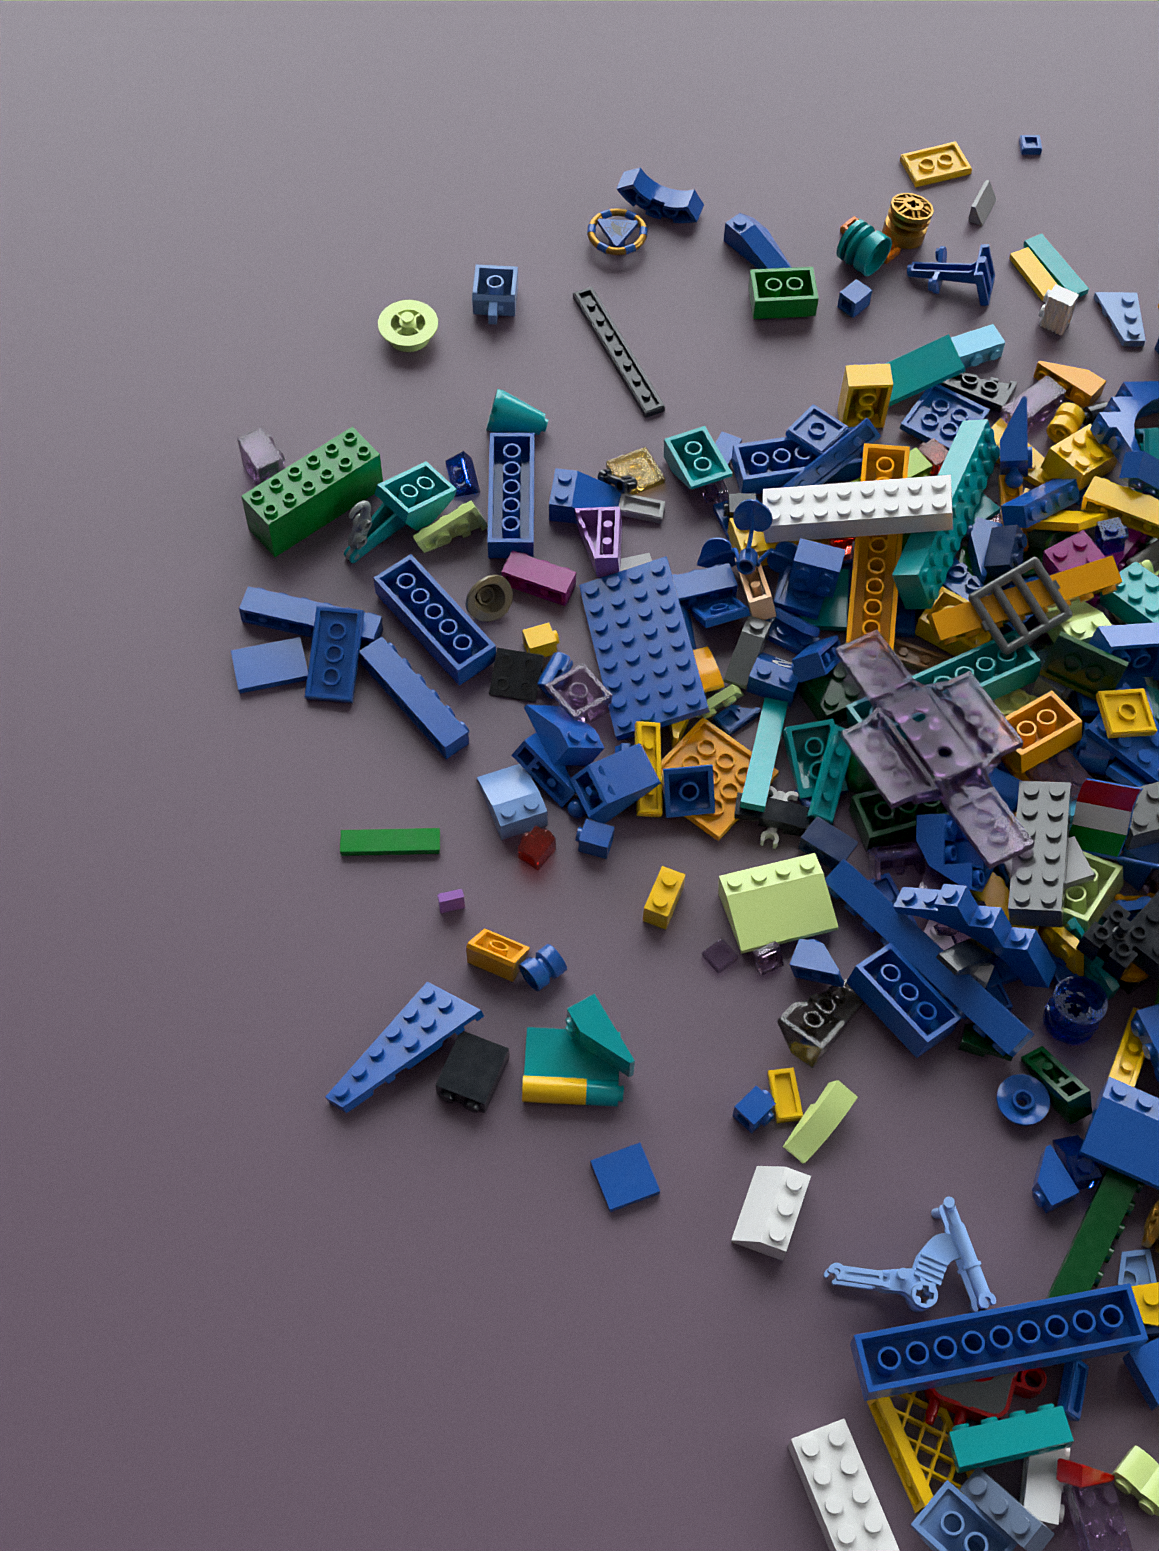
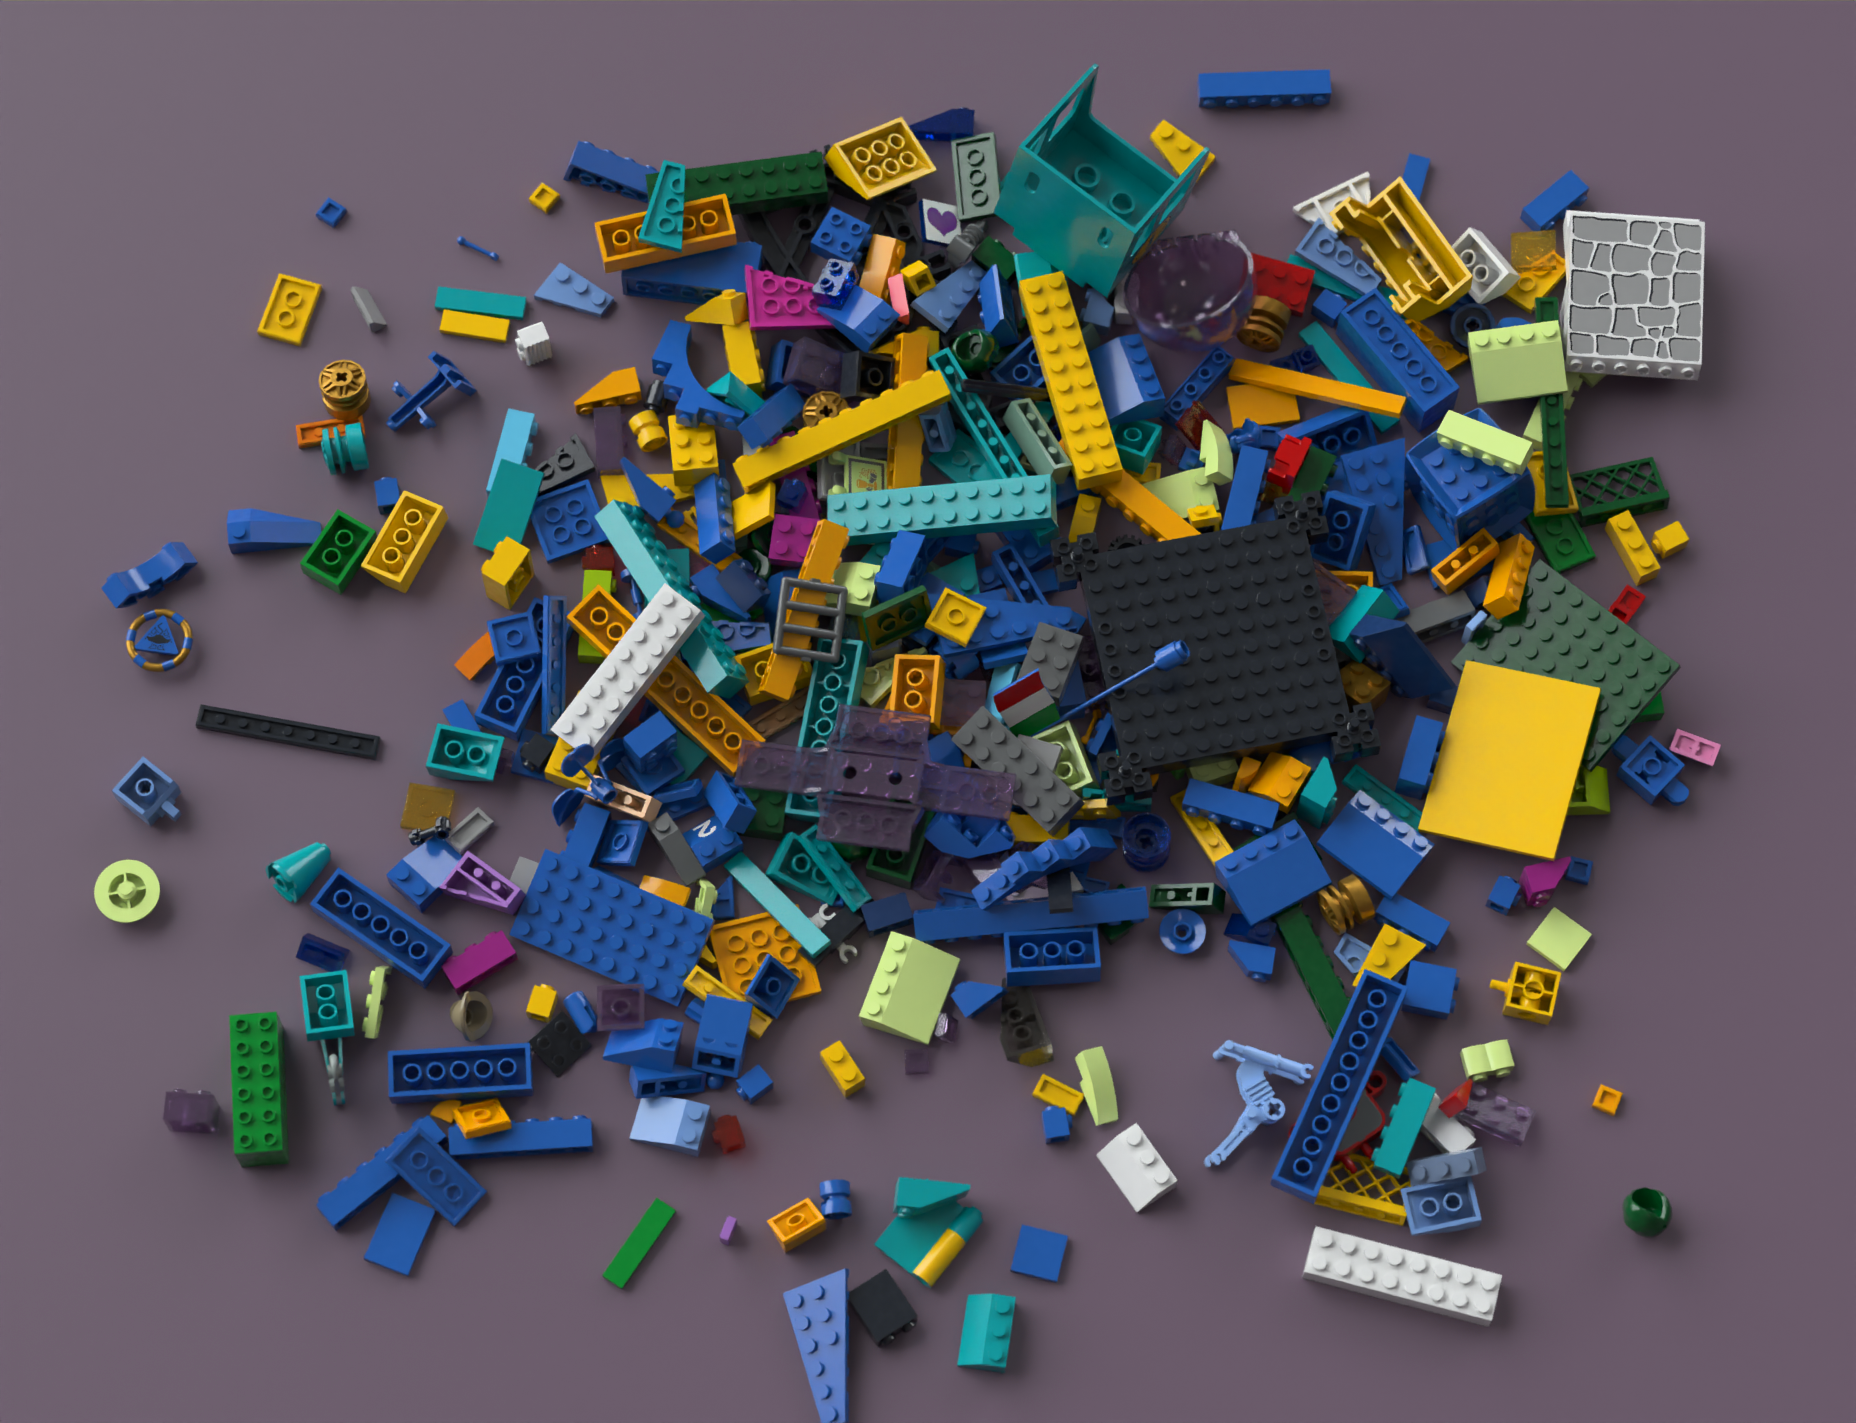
camera: 55 degrees left, 10 degrees up
none -> yellow slope [361,490,448,594]
none -> light orange tile [430,1100,462,1125]
none -> light orange tile [452,1098,512,1139]
none -> orange slope [454,632,495,681]
none -> blue hinge [457,236,499,261]
none -> teal slope [957,1294,1016,1373]

